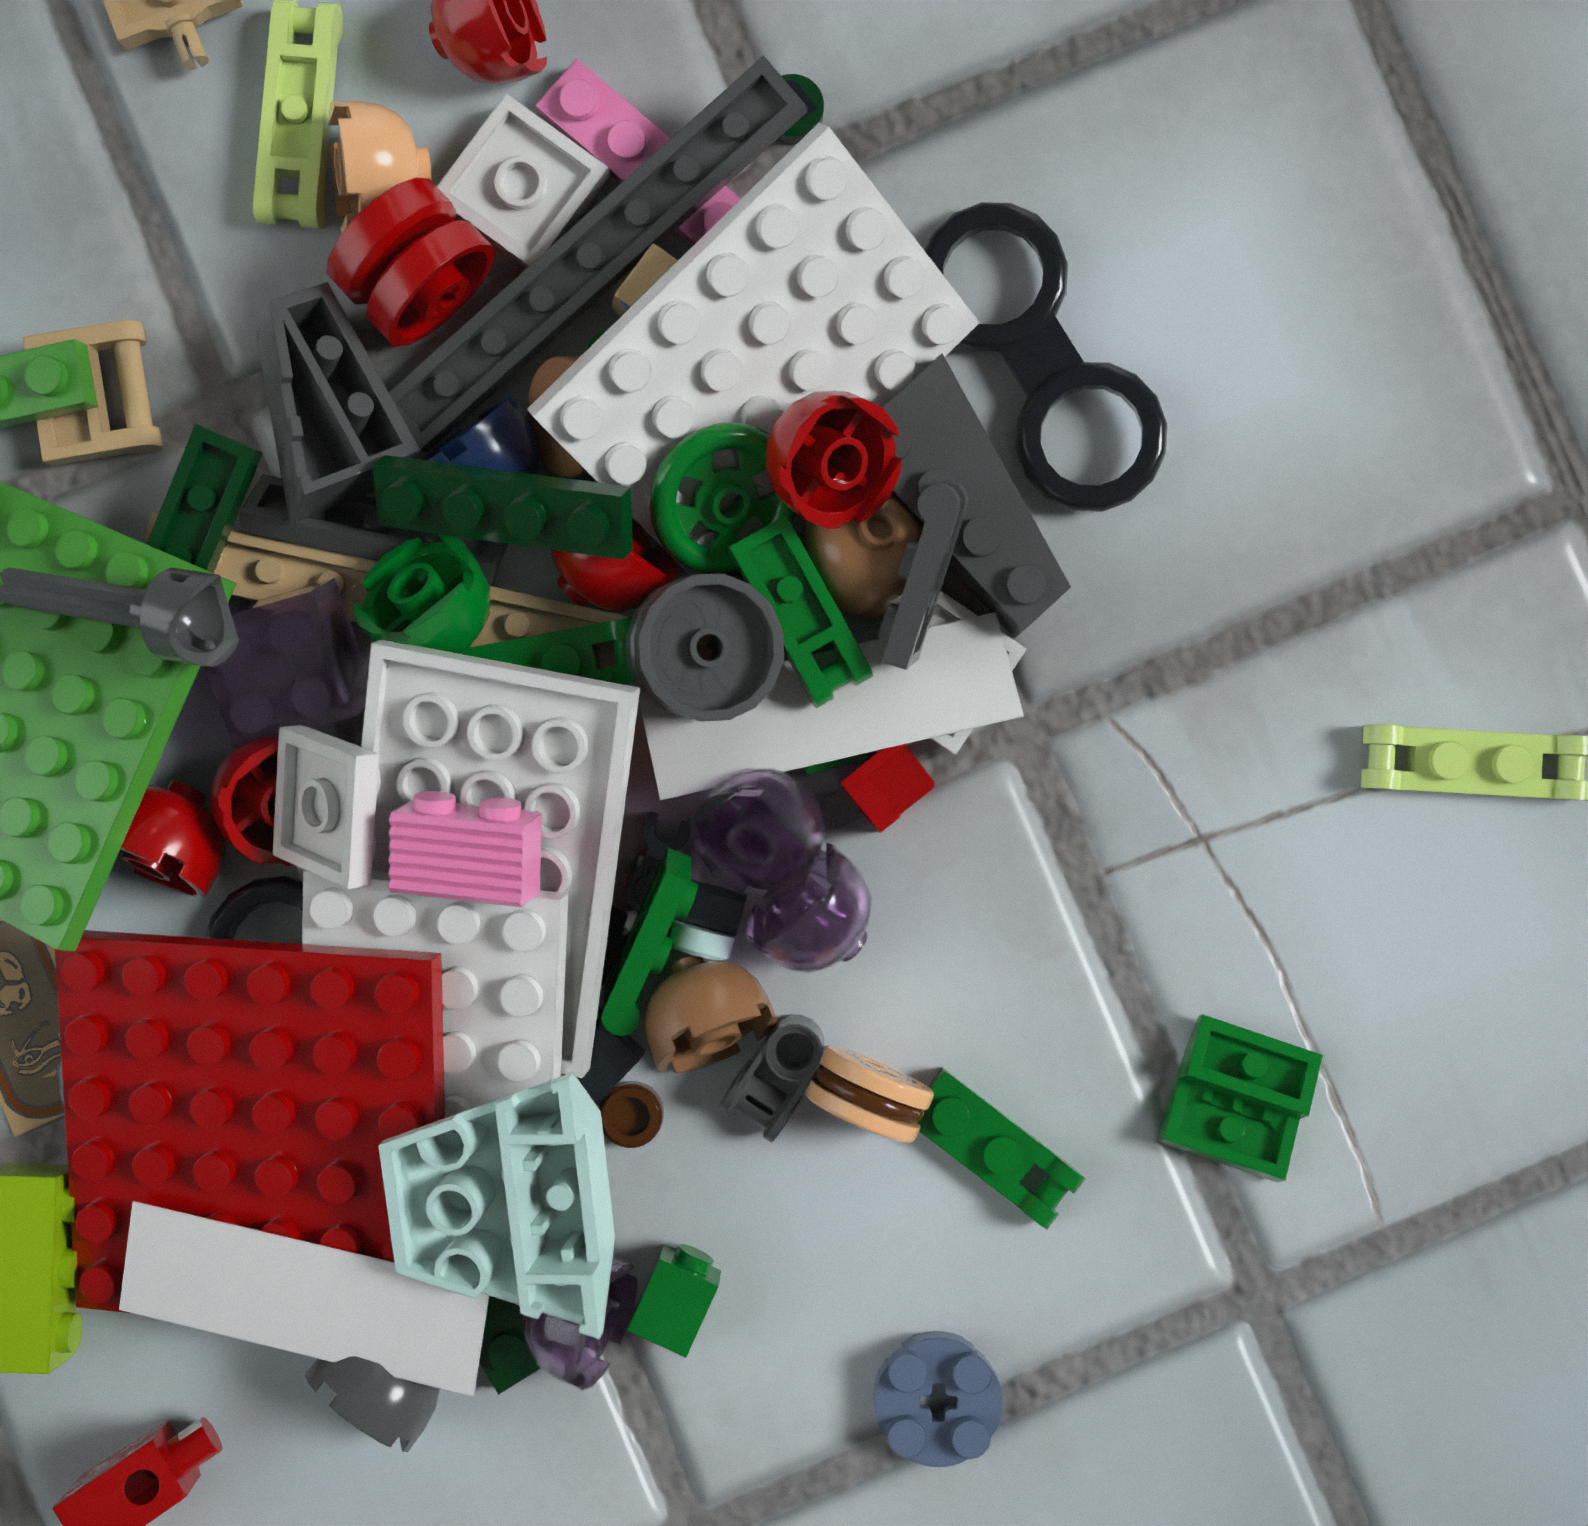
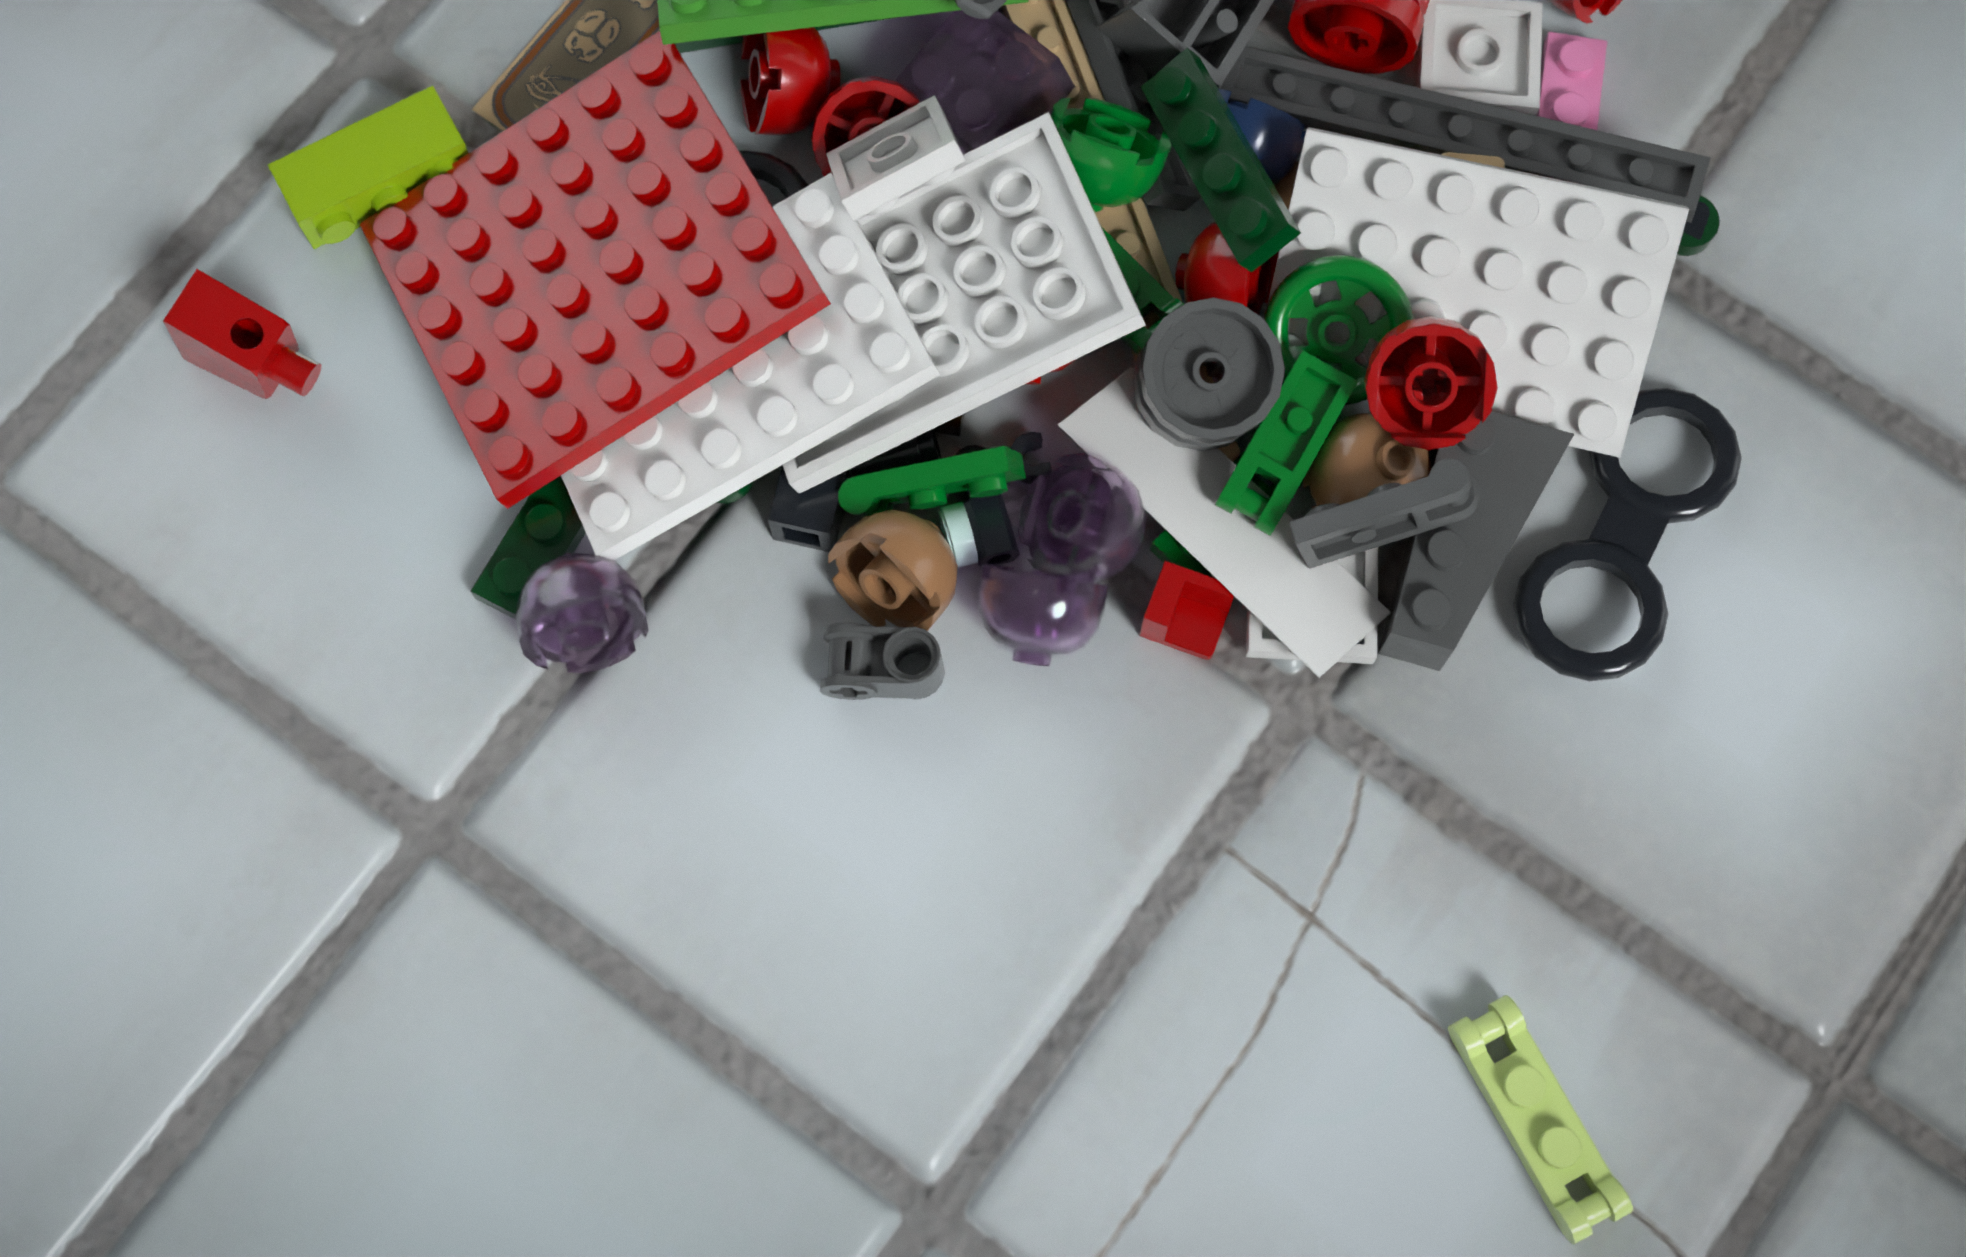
camera: 60 degrees right, 15 degrees down
white sticker [119,1201,489,1397] -> none
dark grey cylinder [305,1356,440,1452] -> none
light aqua wedge [378,1072,615,1339] -> none
bright pink brick [388,791,542,907] -> none
reddish brown tile [600,1081,664,1148] -> none
green brick [627,1244,721,1358] -> none
light nougat head [805,1045,934,1143] -> none
sand blue plate [873,1331,1003,1467] -> none
green plate [916,1067,1086,1229] -> none
green slope [1157,1014,1323,1182] -> none

